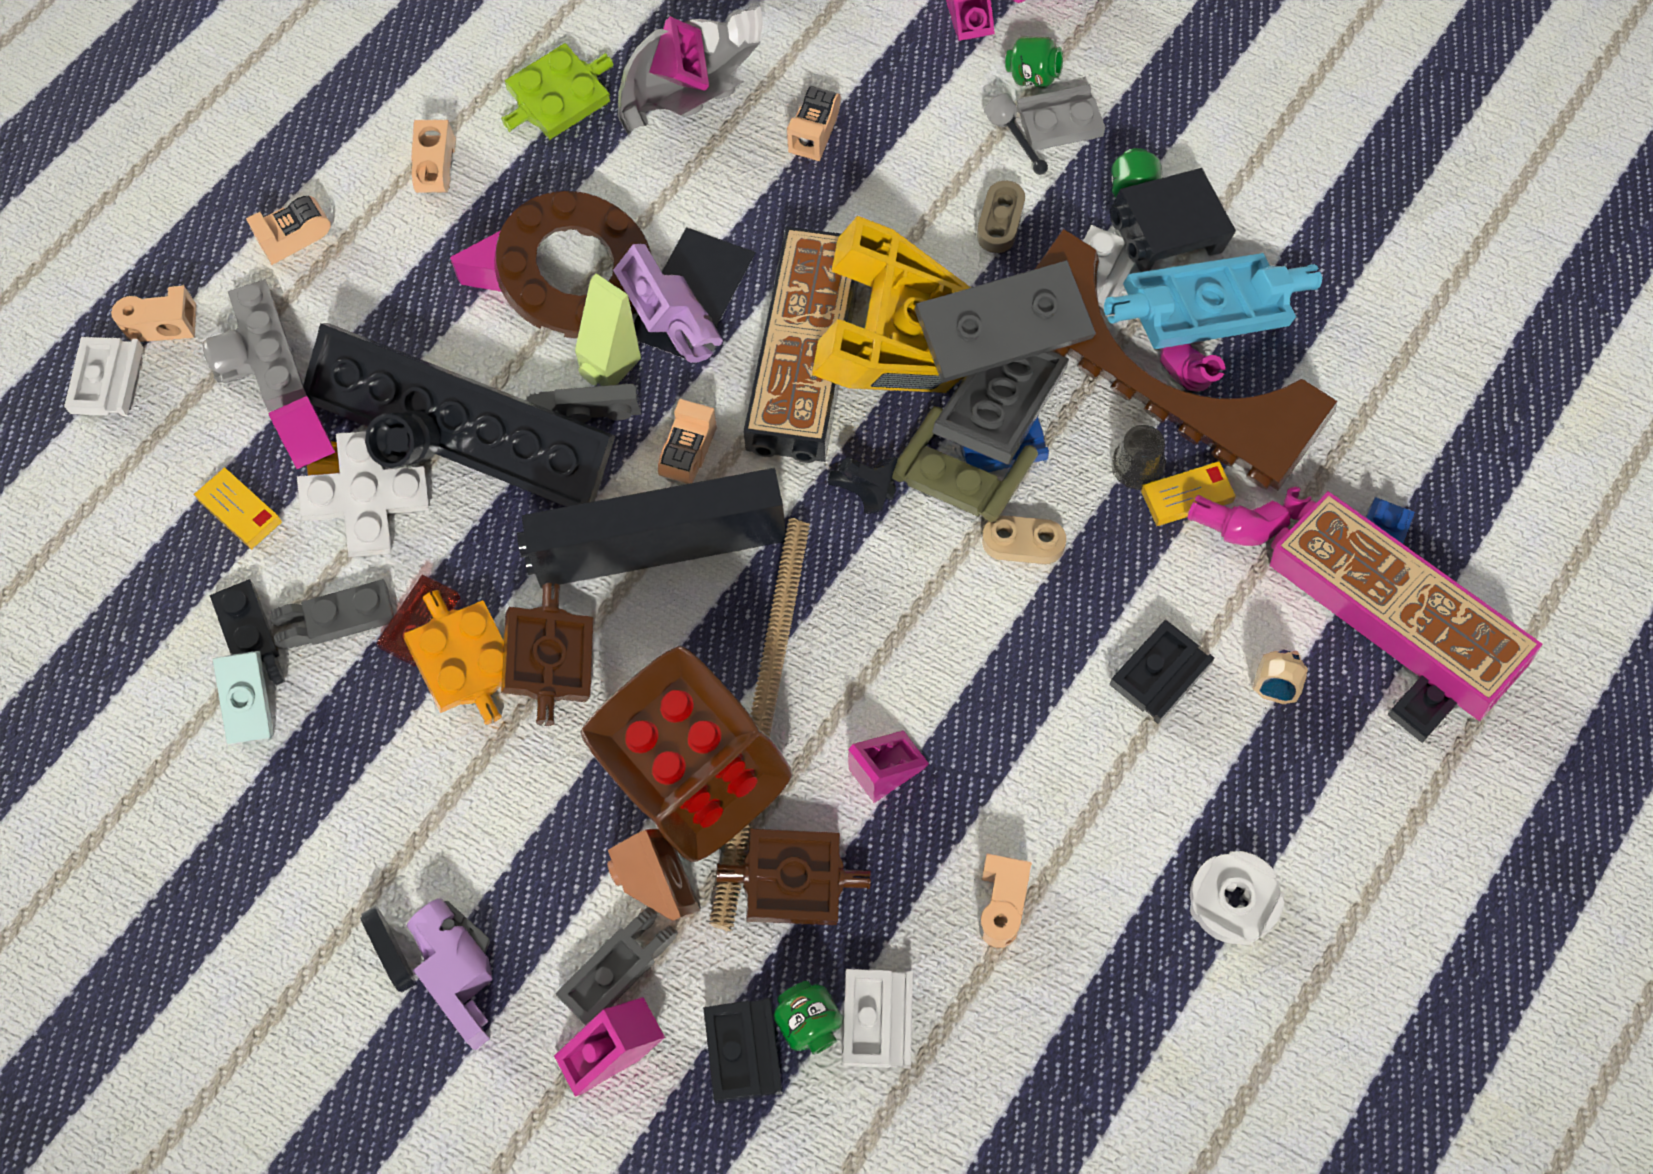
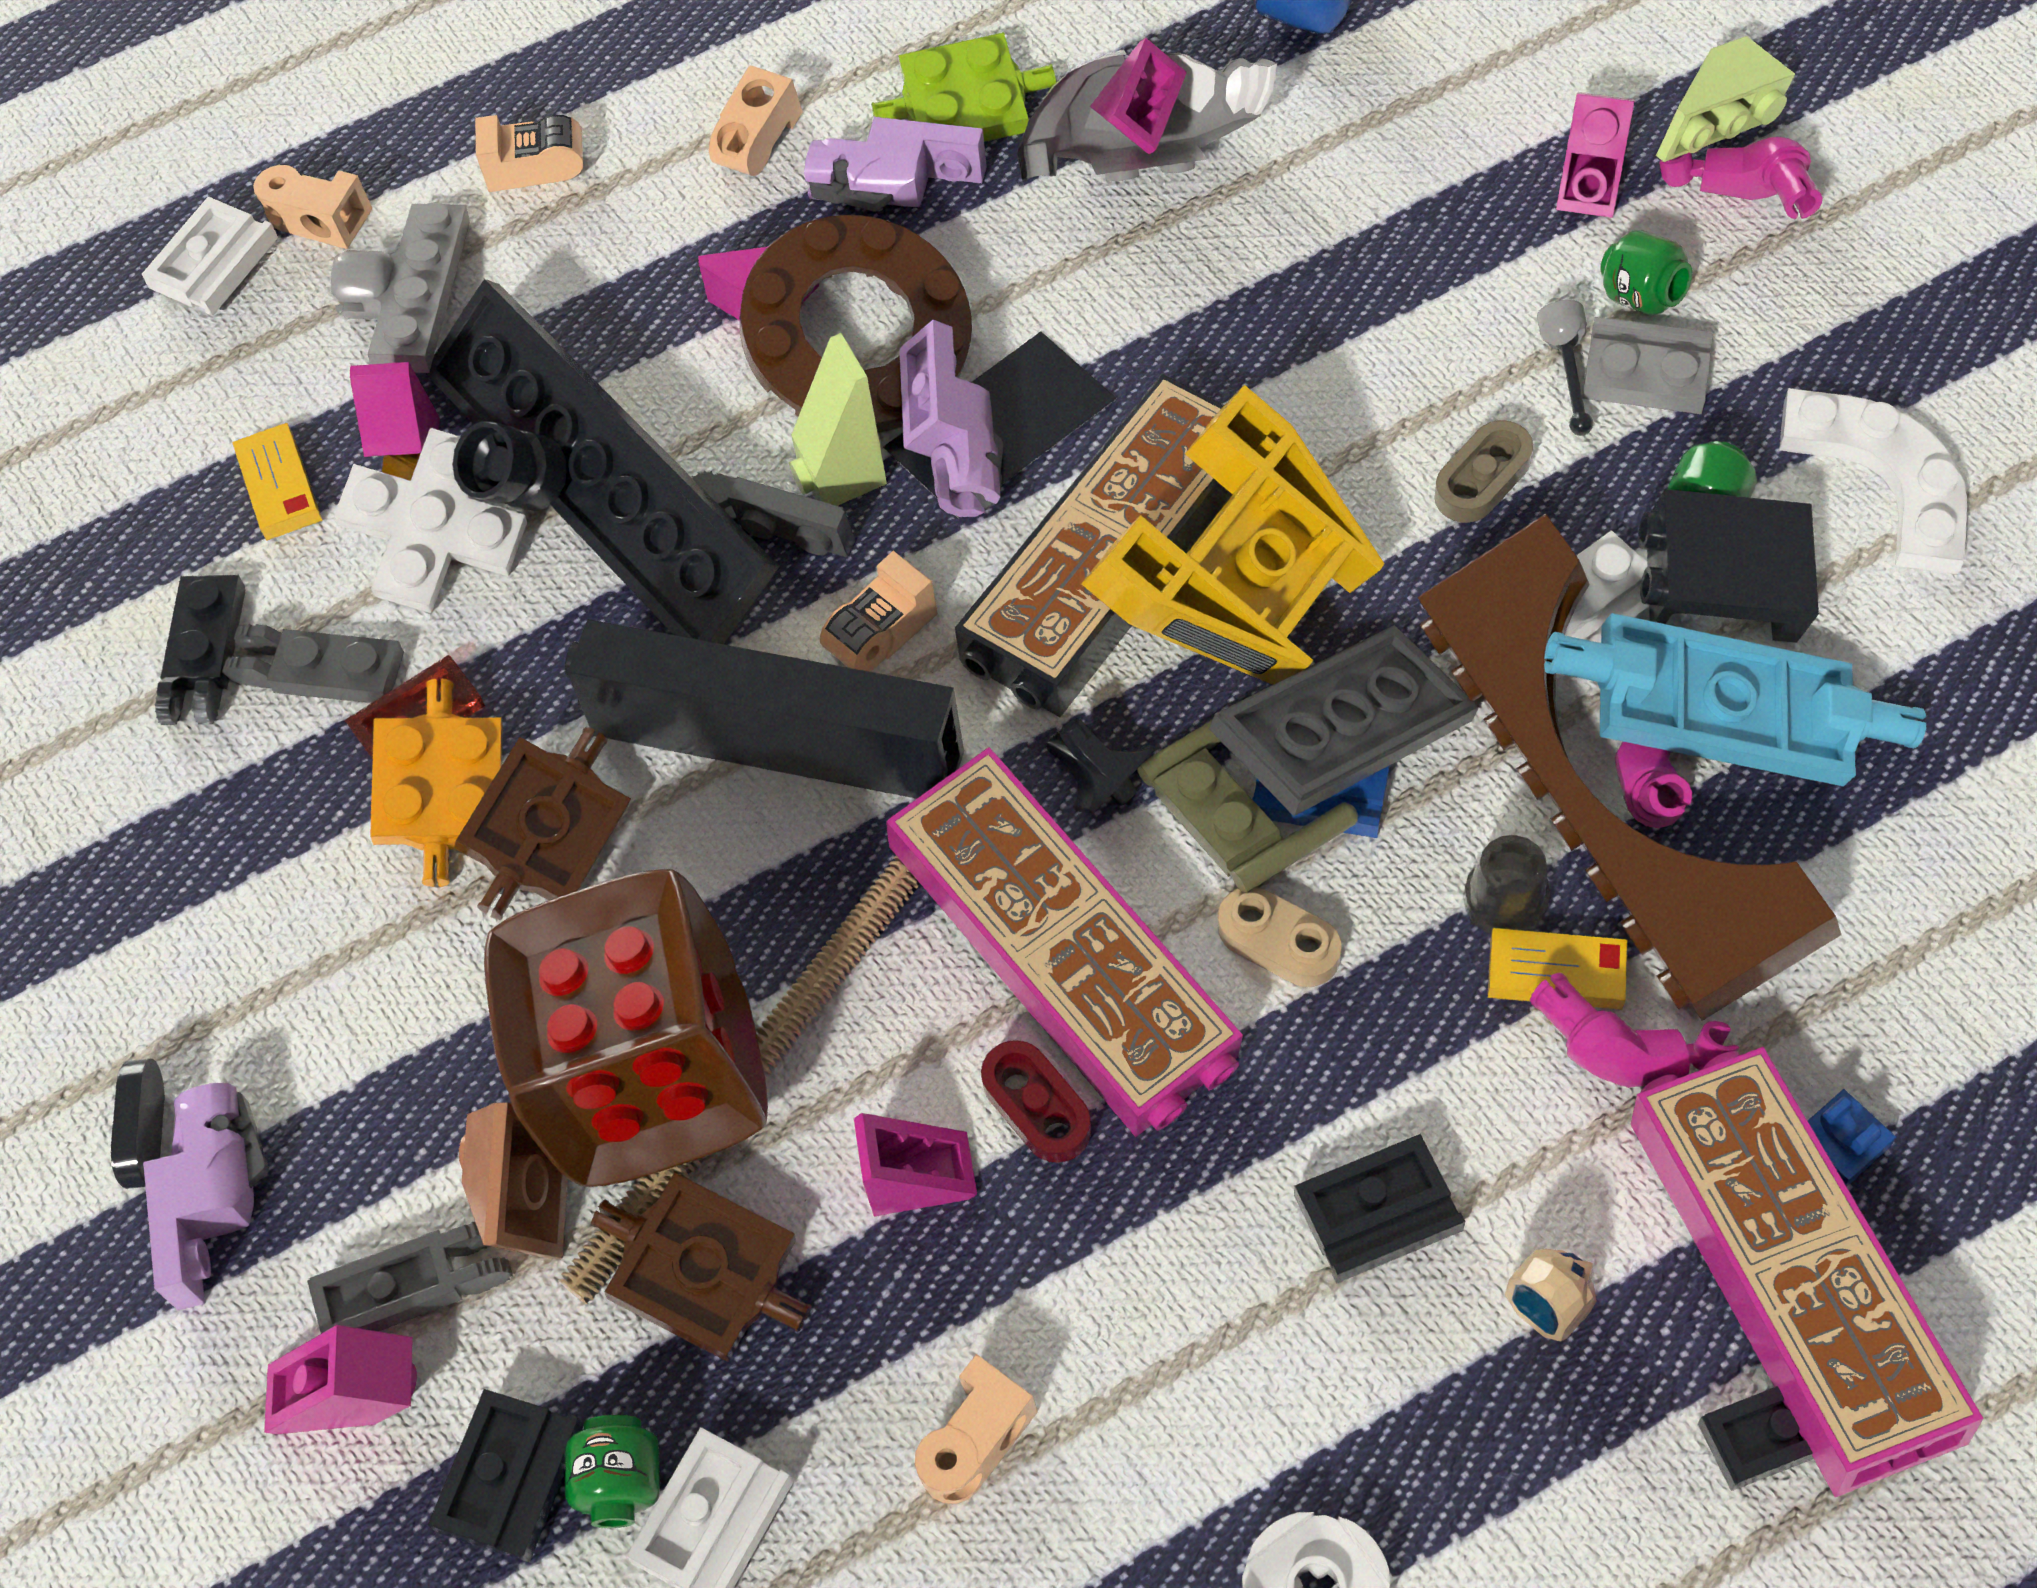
camera: 30 degrees right, 5 degrees down
light aqua plate [213,651,274,744] -> none
light nougat leg [787,86,841,161] -> none
dark grey plate [914,260,1096,383] -> none
none -> lavender plate [804,117,987,211]
none -> brick [886,747,1243,1137]
none -> dark red plate [981,1040,1091,1163]
none -> white plate [1779,388,1967,575]

